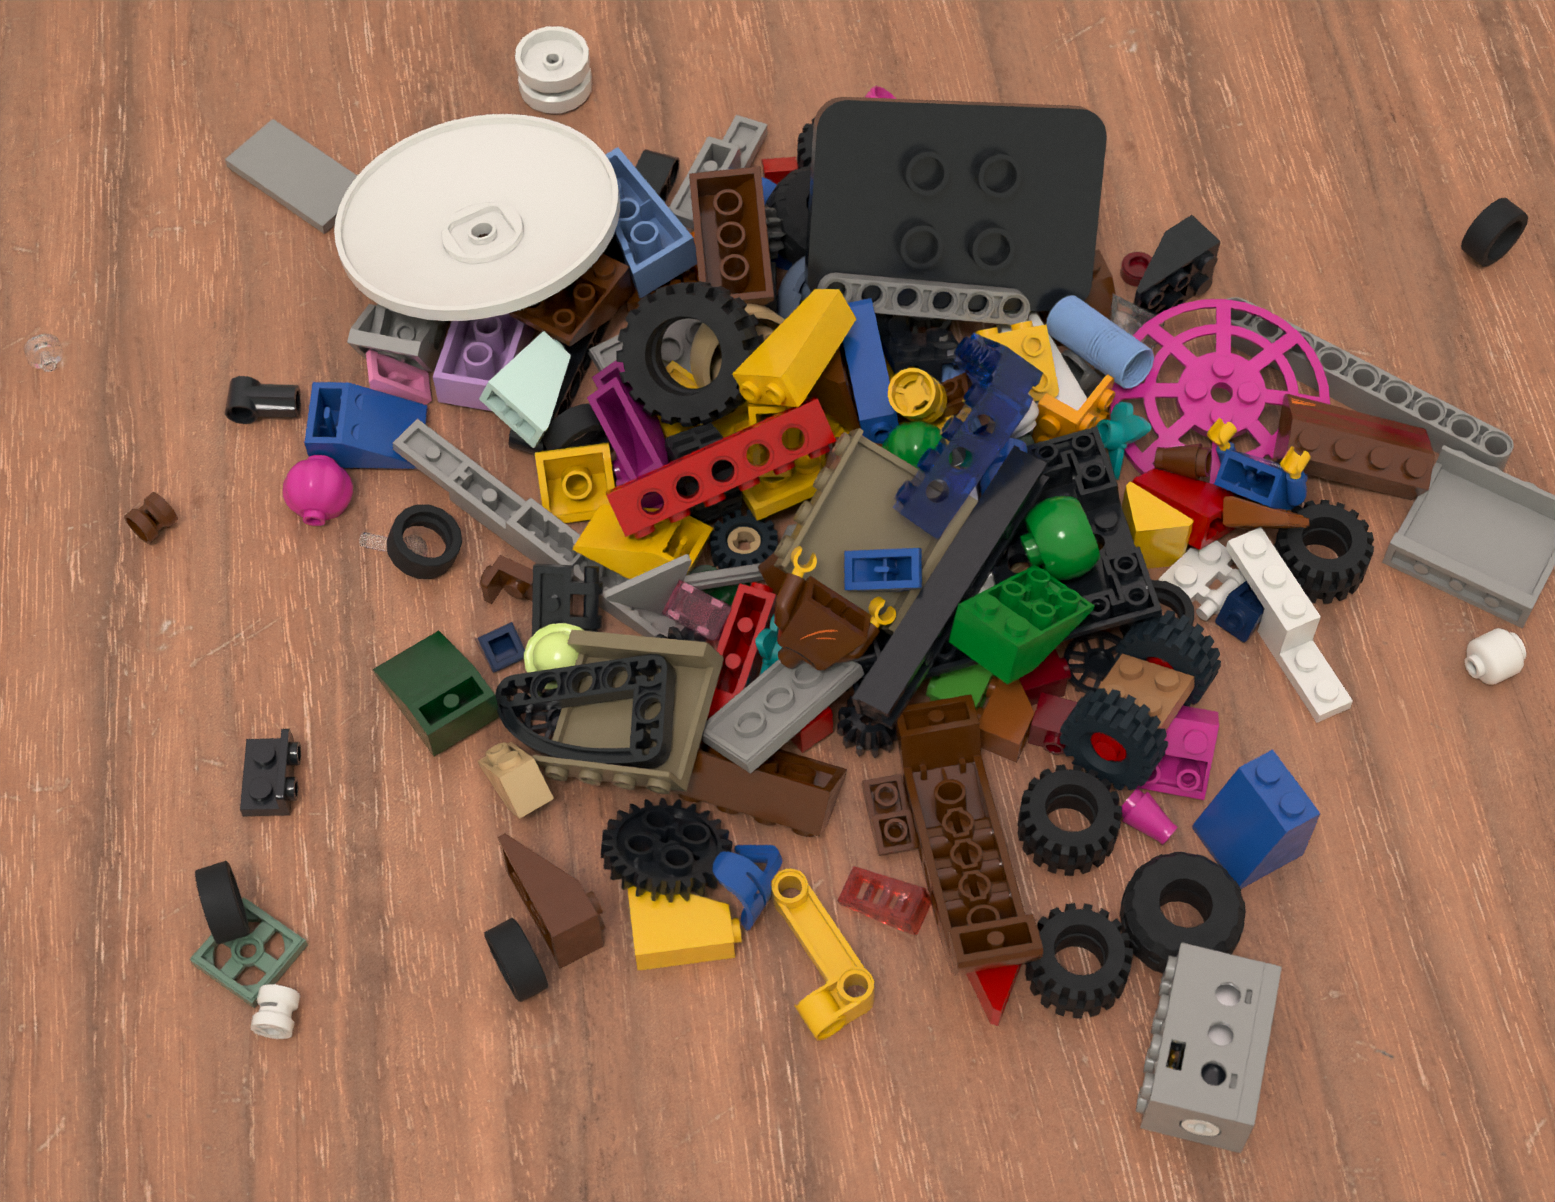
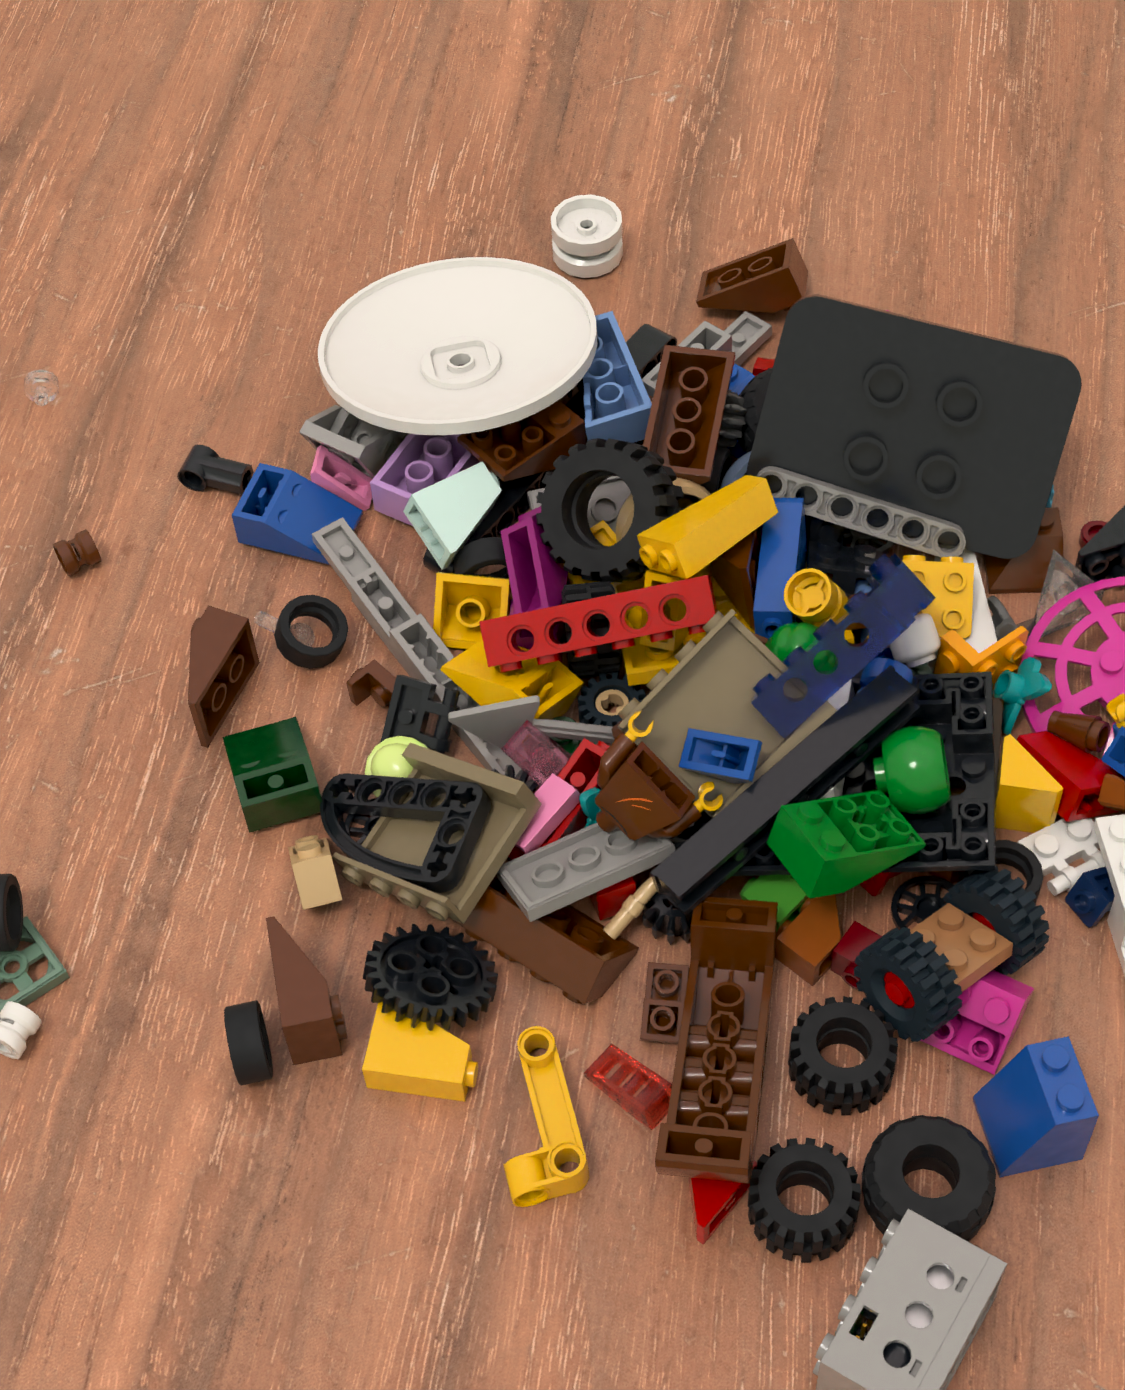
camera: 20 degrees right, 5 degrees down
light grey tile [225,119,357,234] -> none
black bracket [240,728,301,817] -> none
dark pink plant [283,455,353,526] -> none
dark blue slope [475,622,525,673] -> none
blue helmet [713,845,783,931] -> none
dark red brick [1019,649,1071,706] -> none
light blue piece [1046,295,1154,389] -> none
dark pink cone [1122,788,1178,845] -> none
none -> reddish brown slope [188,605,260,748]
none -> bright pink slope [515,773,580,854]
none -> tan piece [603,877,657,940]
none -> reddish brown slope [696,238,808,313]

